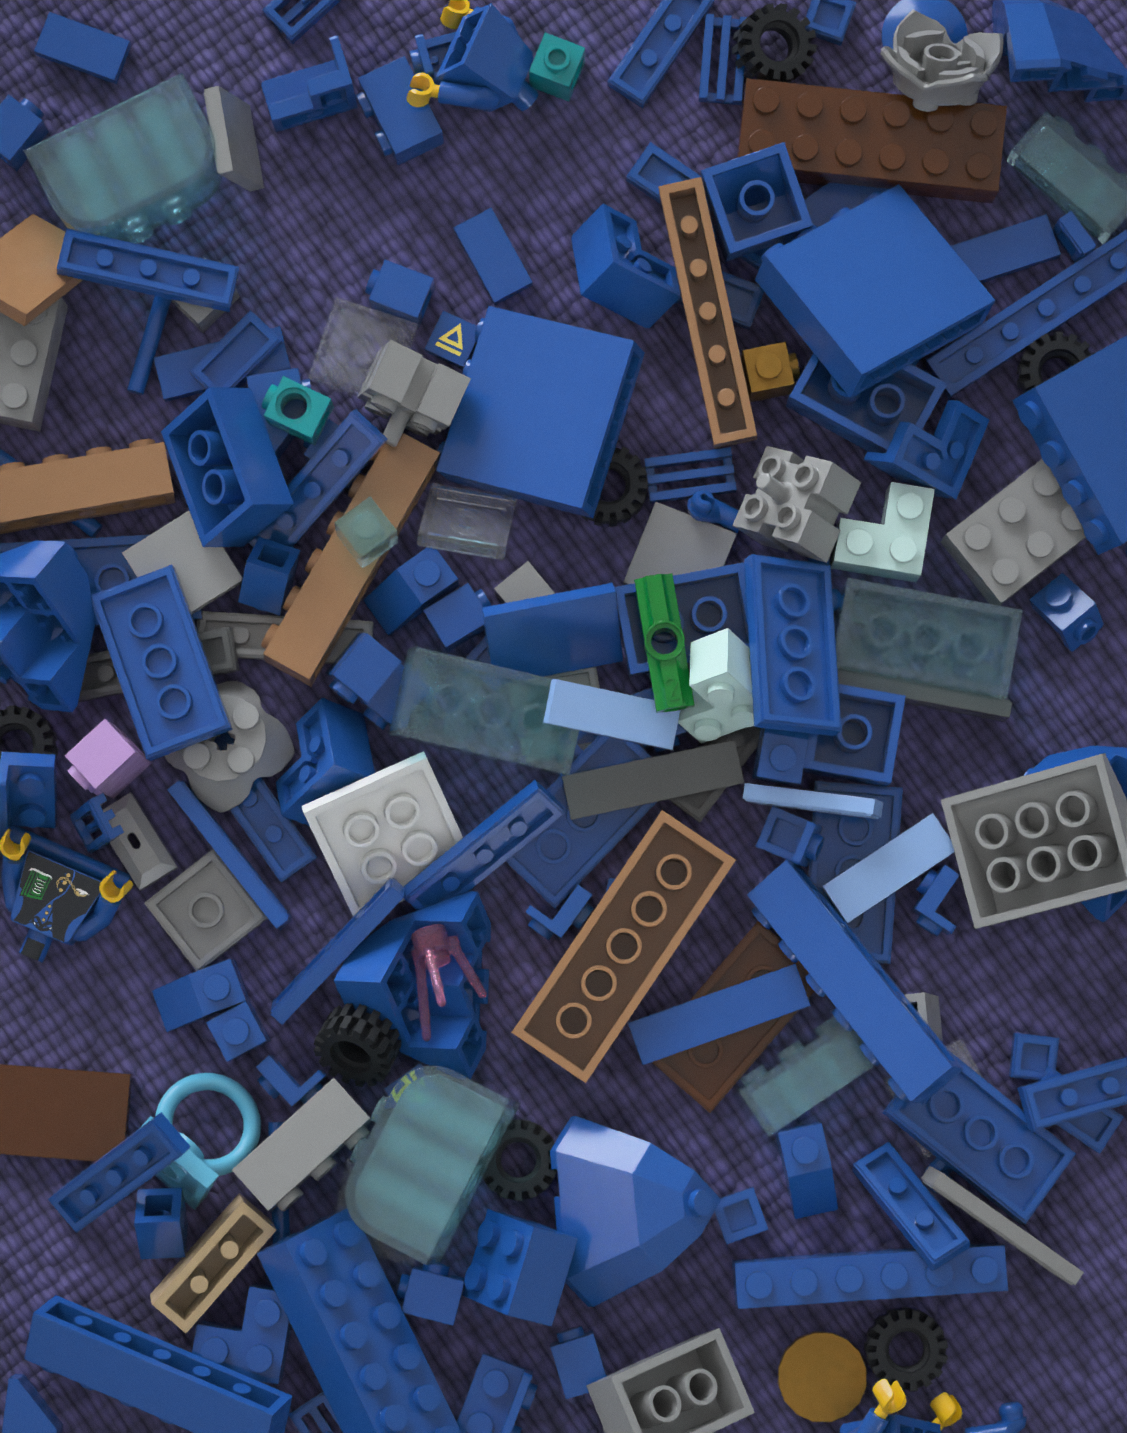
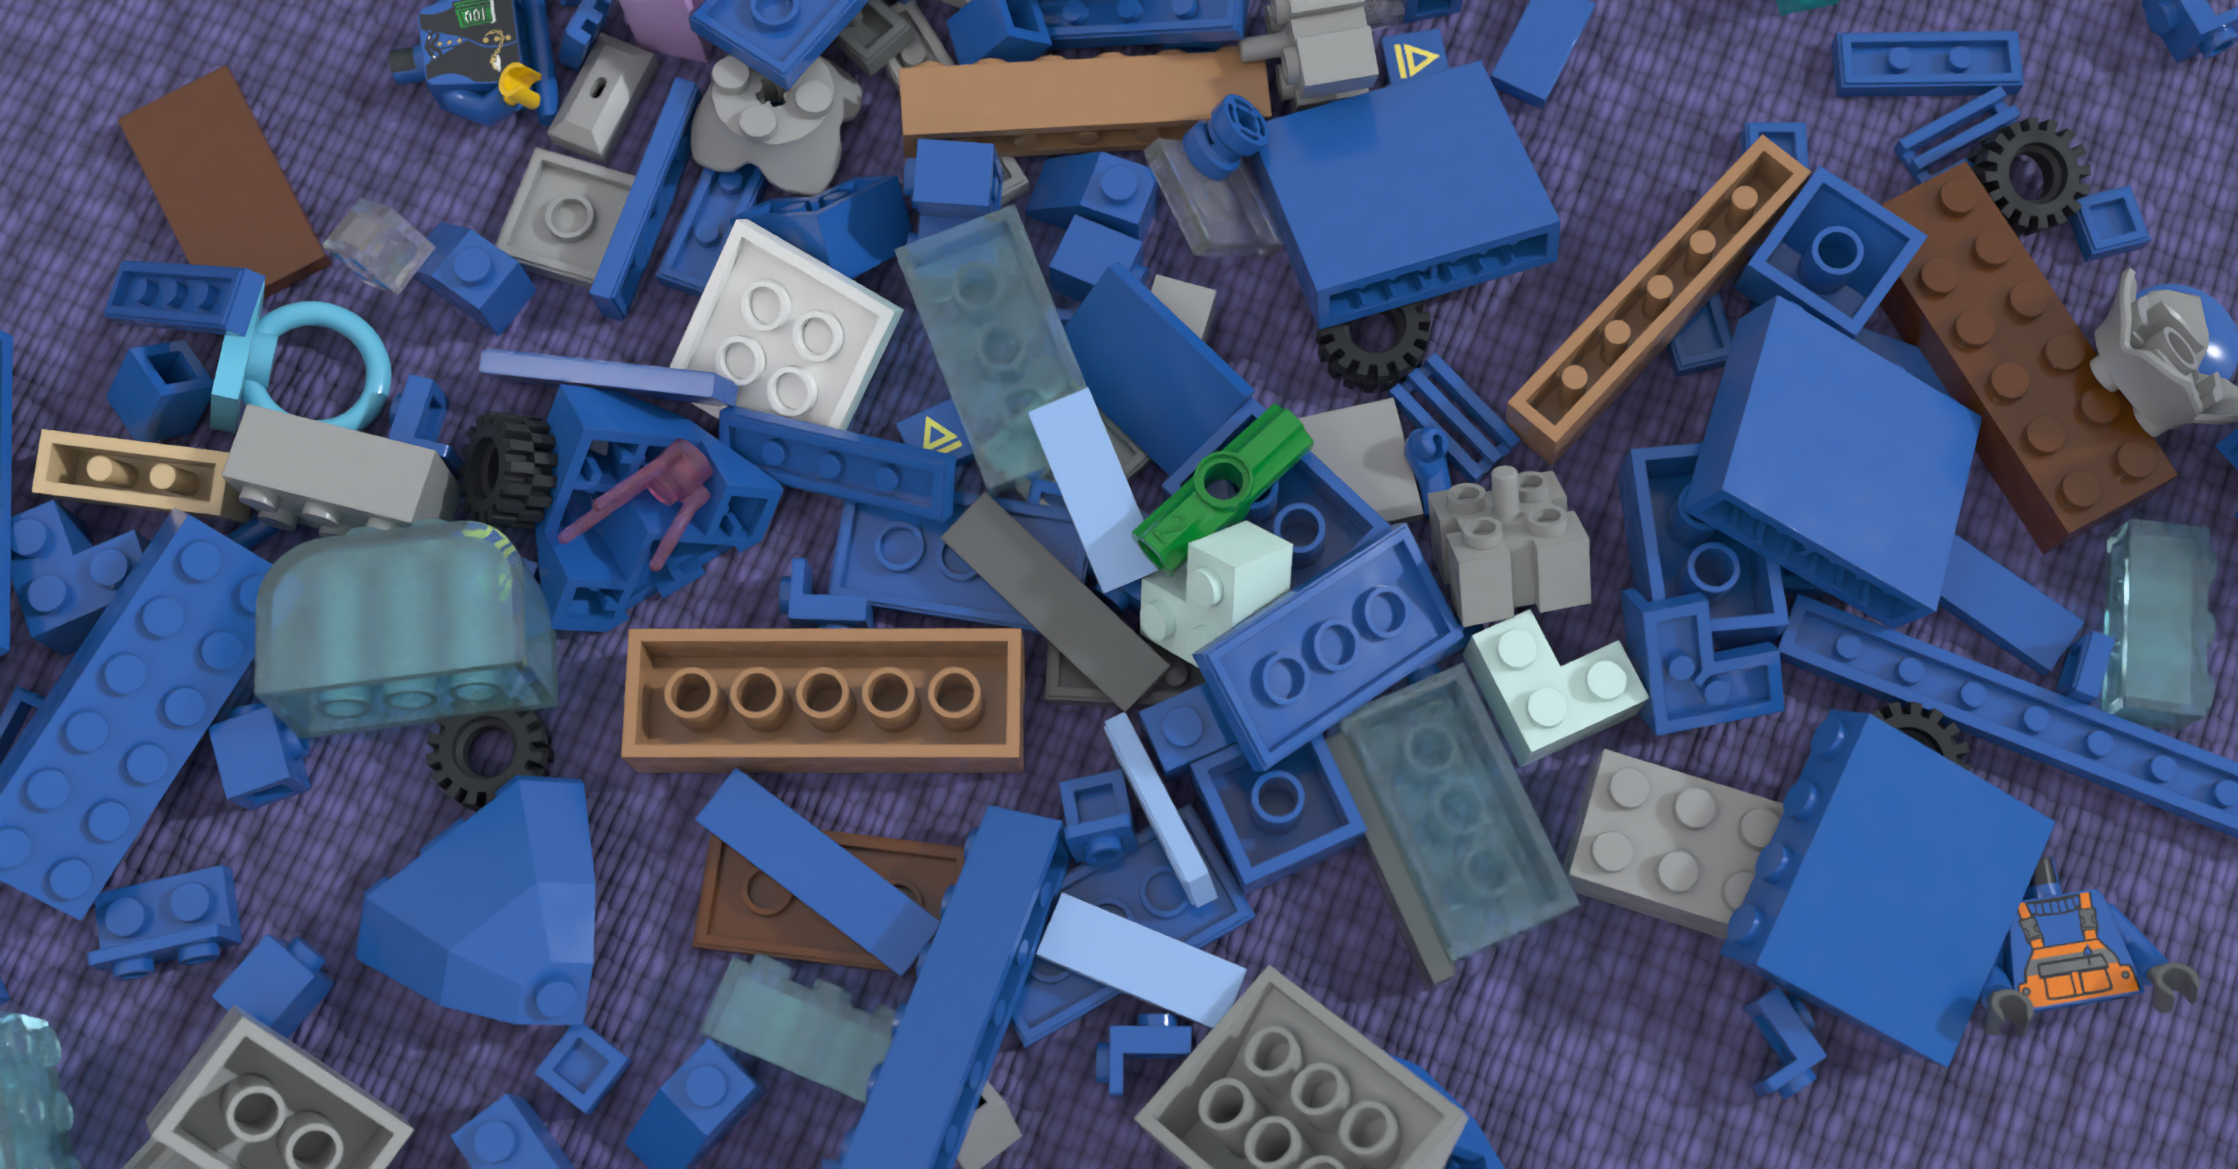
camera: 60 degrees right, 10 degrees down
blue brick [206,1001,271,1062] -> none
clear light blue brick [334,496,398,569] -> none
blue brick [462,1209,578,1327] -> none
blue panel [571,203,681,328] -> none
pearl gold brick [741,342,800,402] -> none
blue bracket [1029,572,1104,652] -> none
none -> clear brick [322,198,436,296]
none -> blue tile [895,398,980,468]
none -> blue wheel [1183,94,1269,181]

